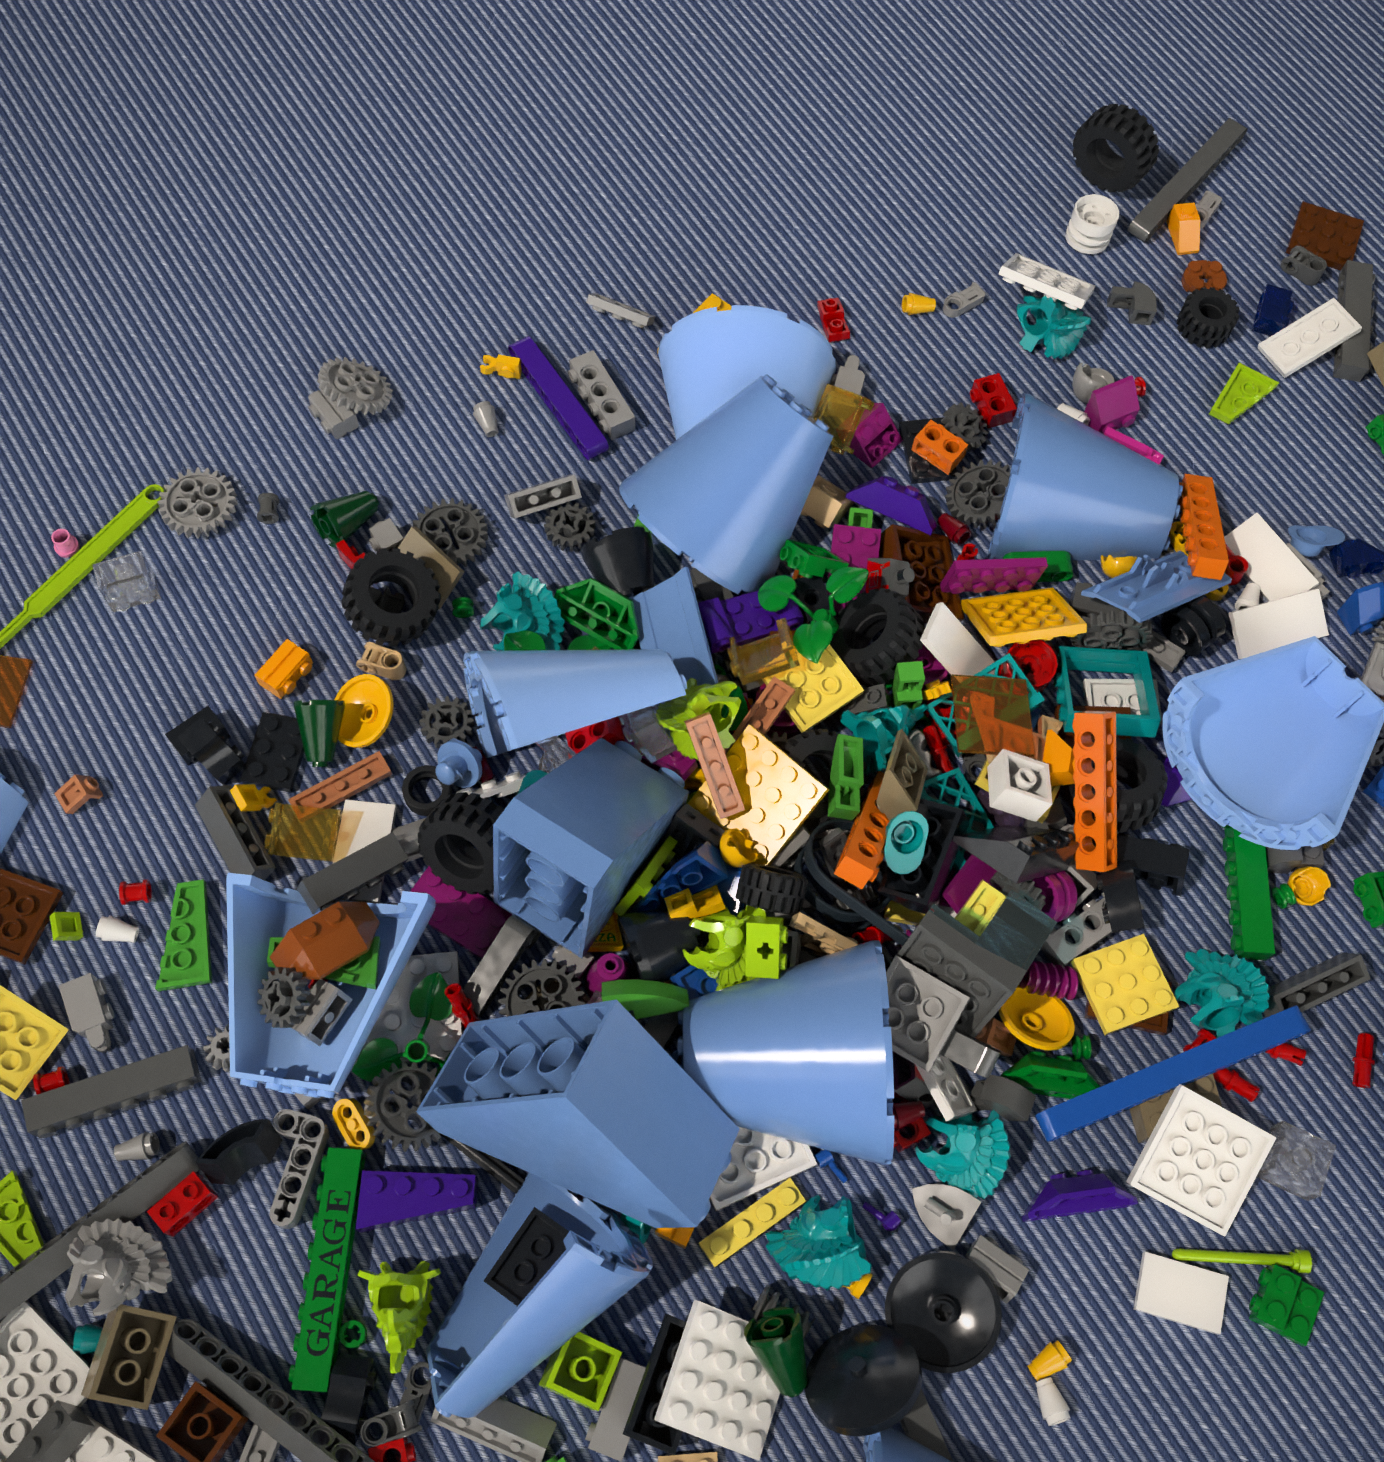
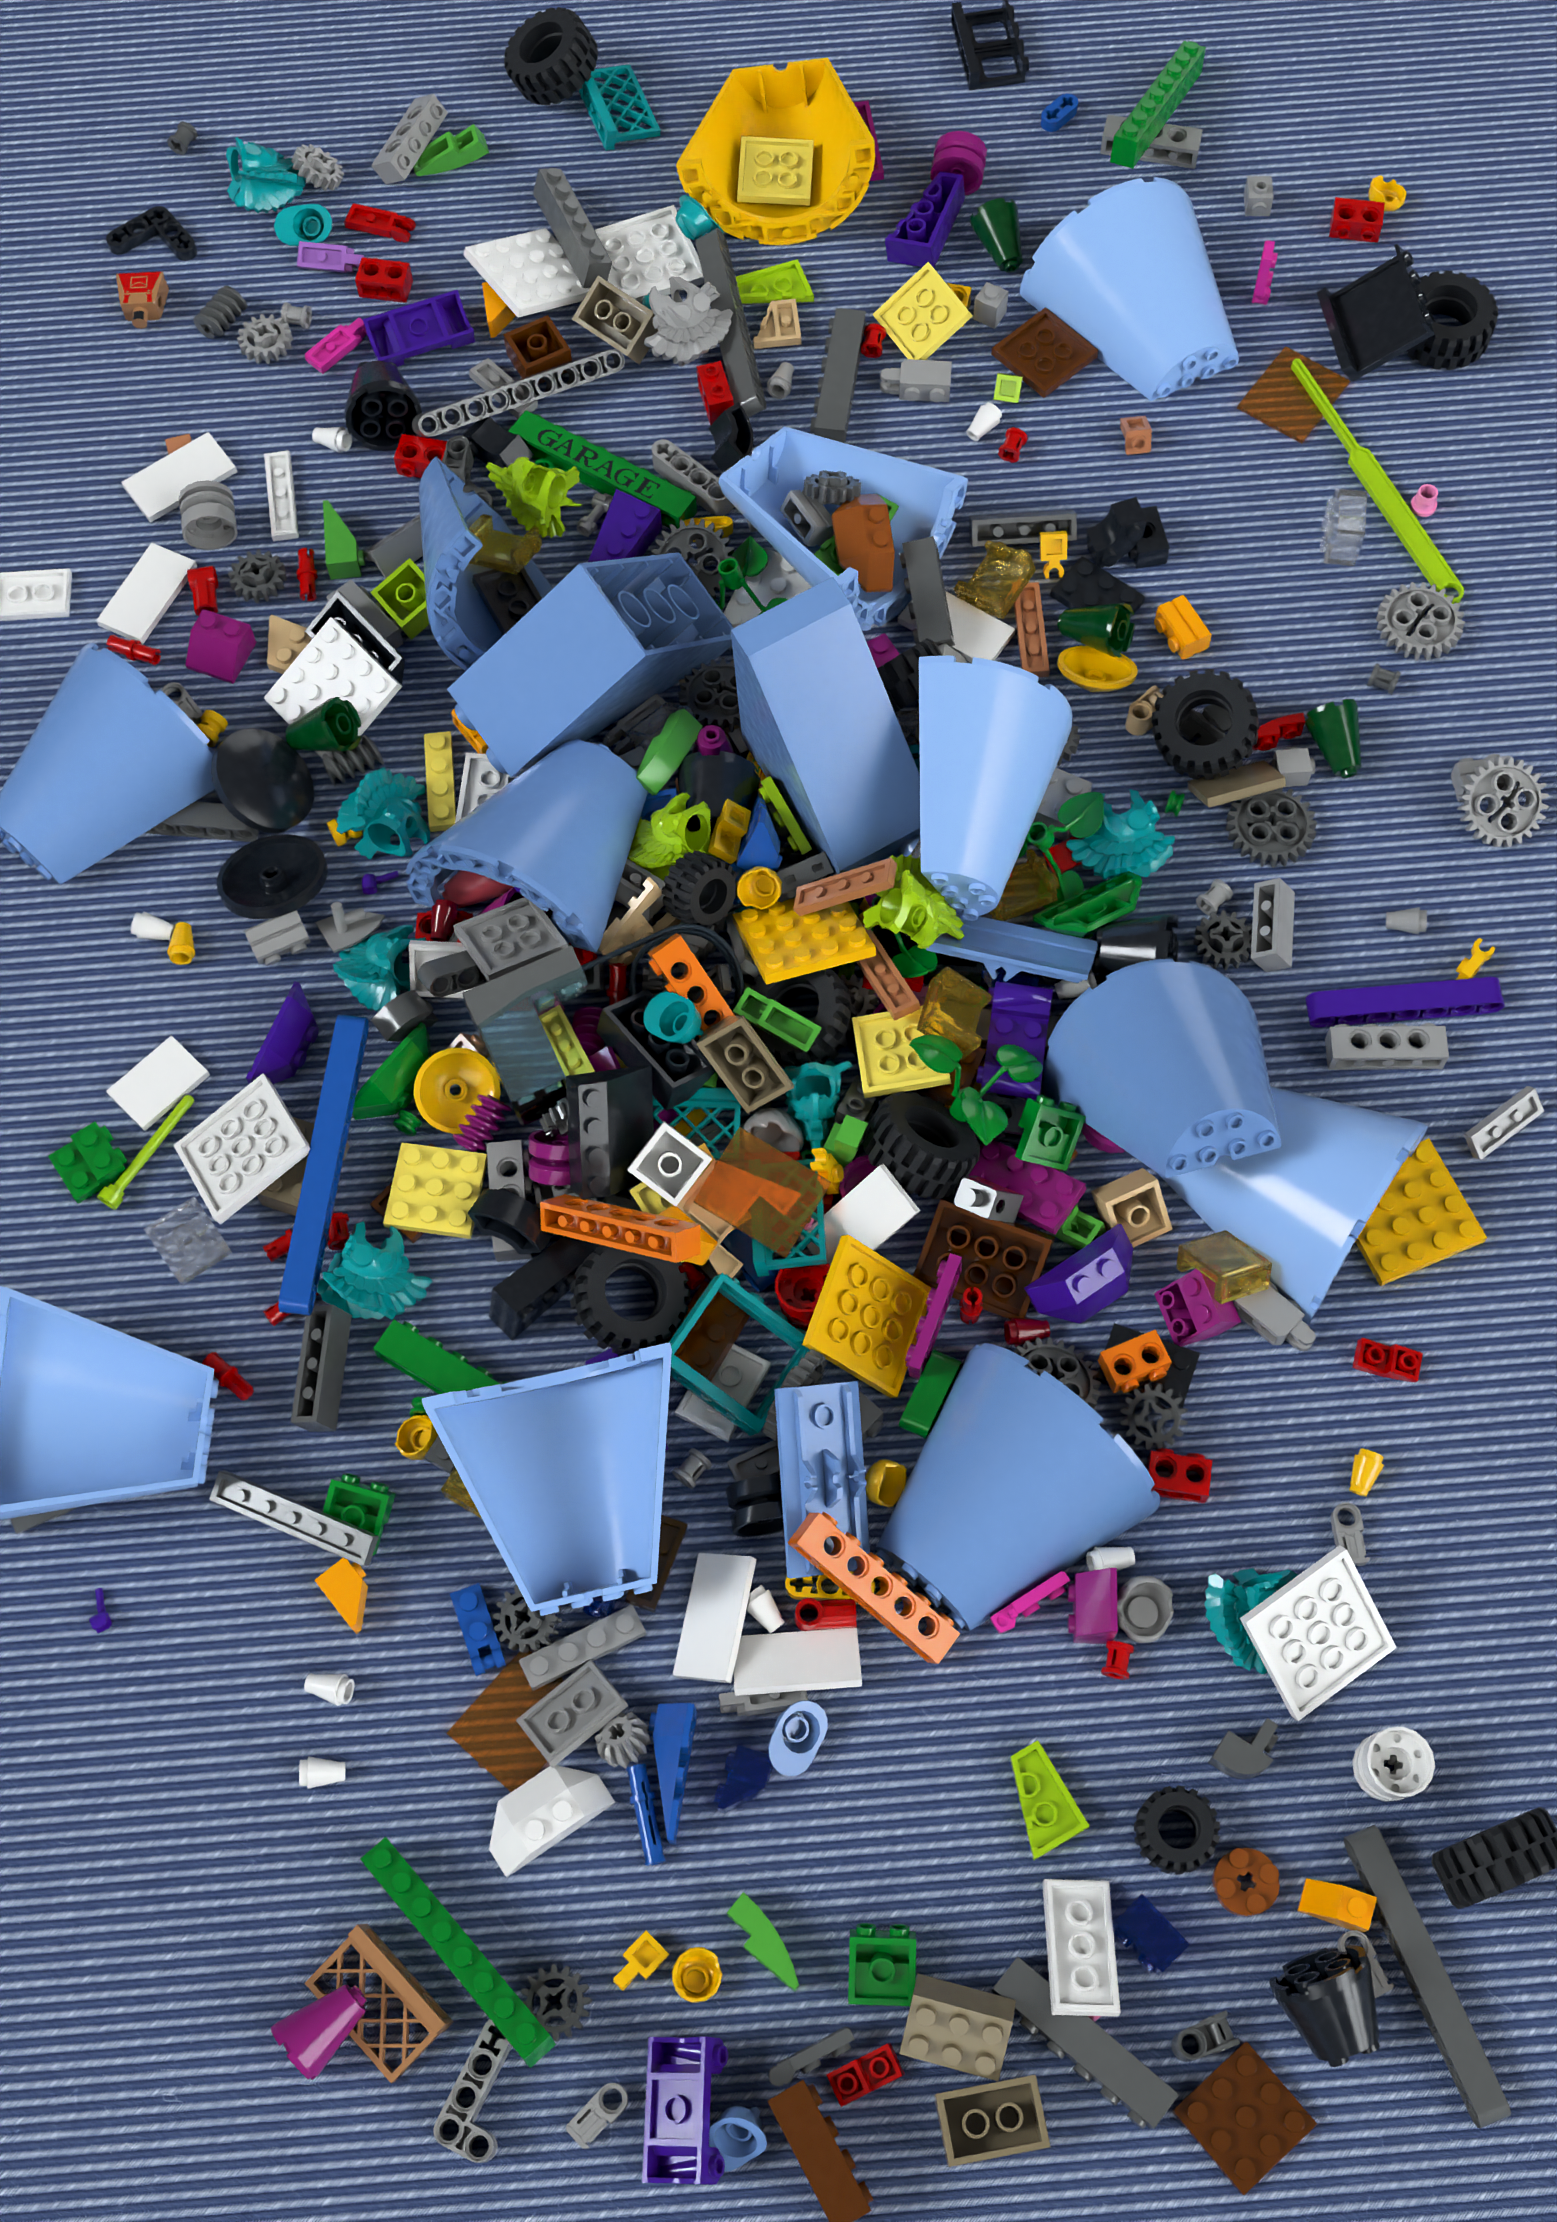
camera: 125 degrees right, 0 degrees up
bright green wing [155,879,212,992] -> none
lime brick [745,916,788,979] -> none
none -> clear yellow panel [468,514,542,574]
none -> light grey bar [577,493,613,537]
none -> tan wing [753,299,801,349]
none -> light grey bush [1196,879,1233,916]
none -> black cone [1269,1945,1380,2067]

